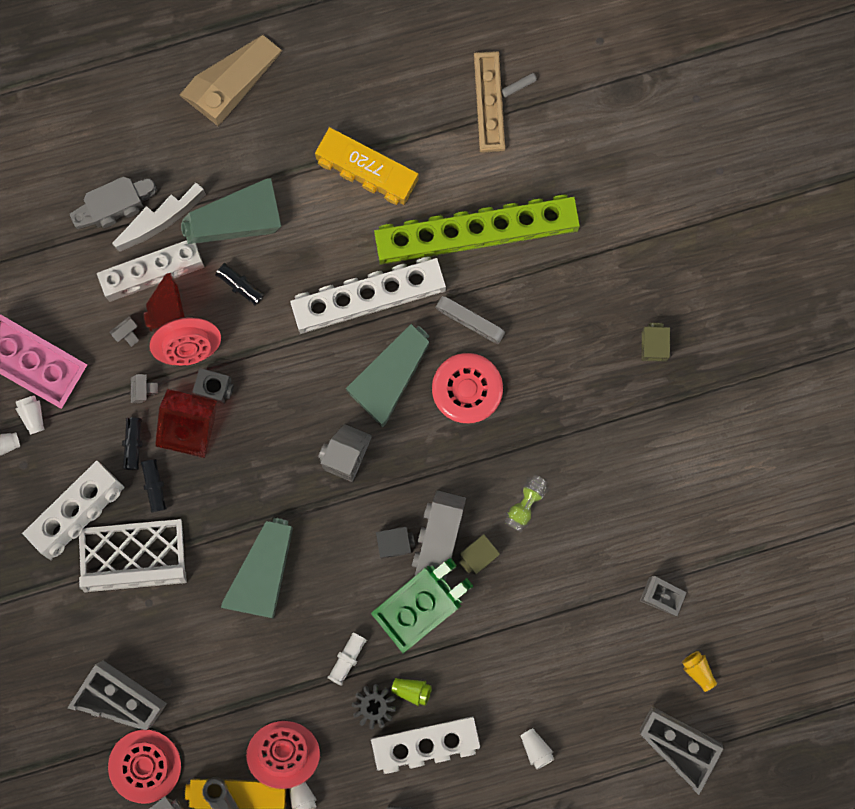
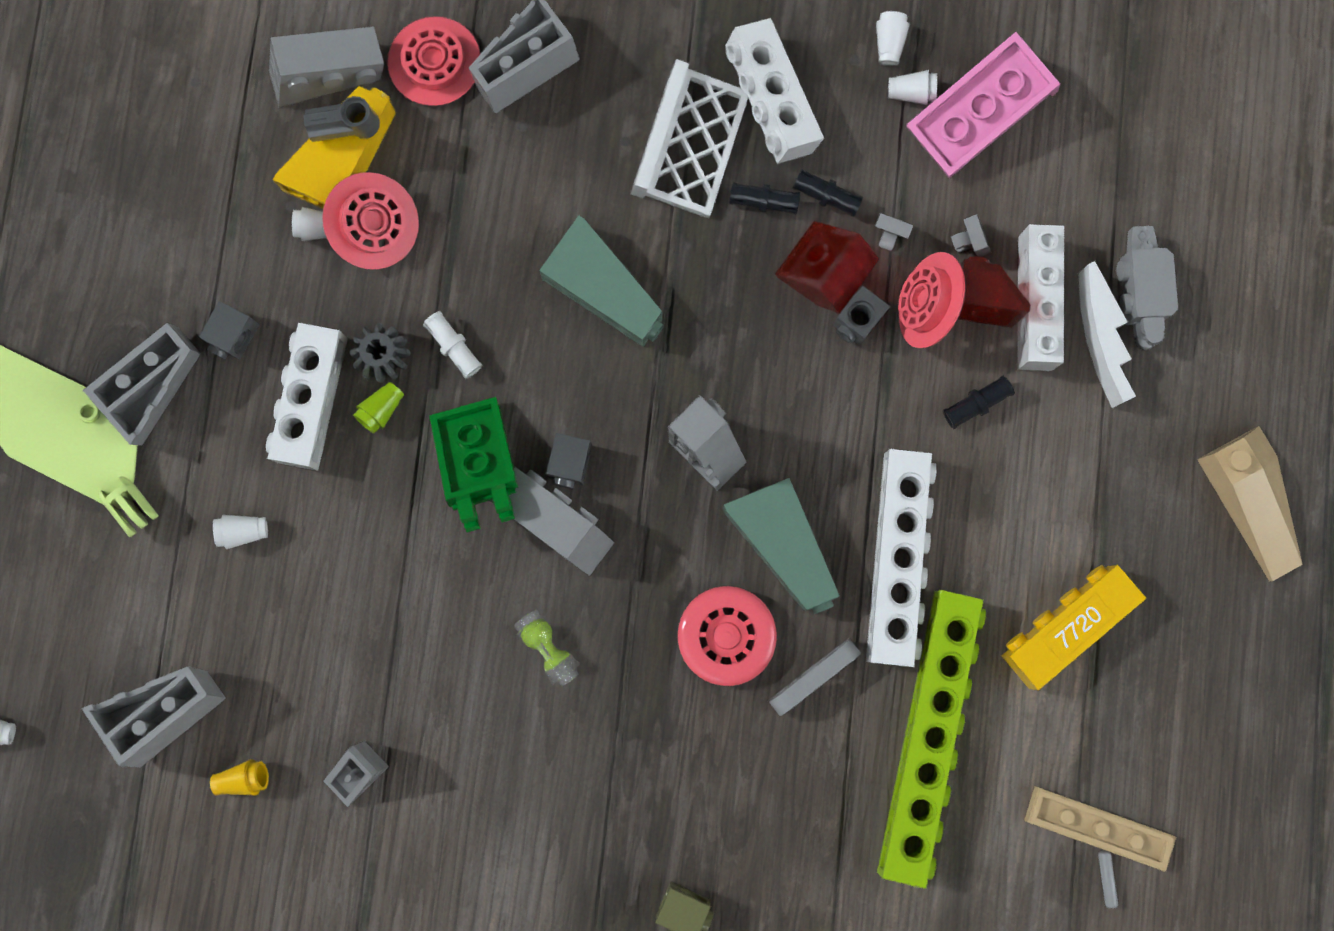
camera: 115 degrees right, 0 degrees up
sand green slope [181,178,281,244] -> none
olive brick [459,534,500,575] -> none

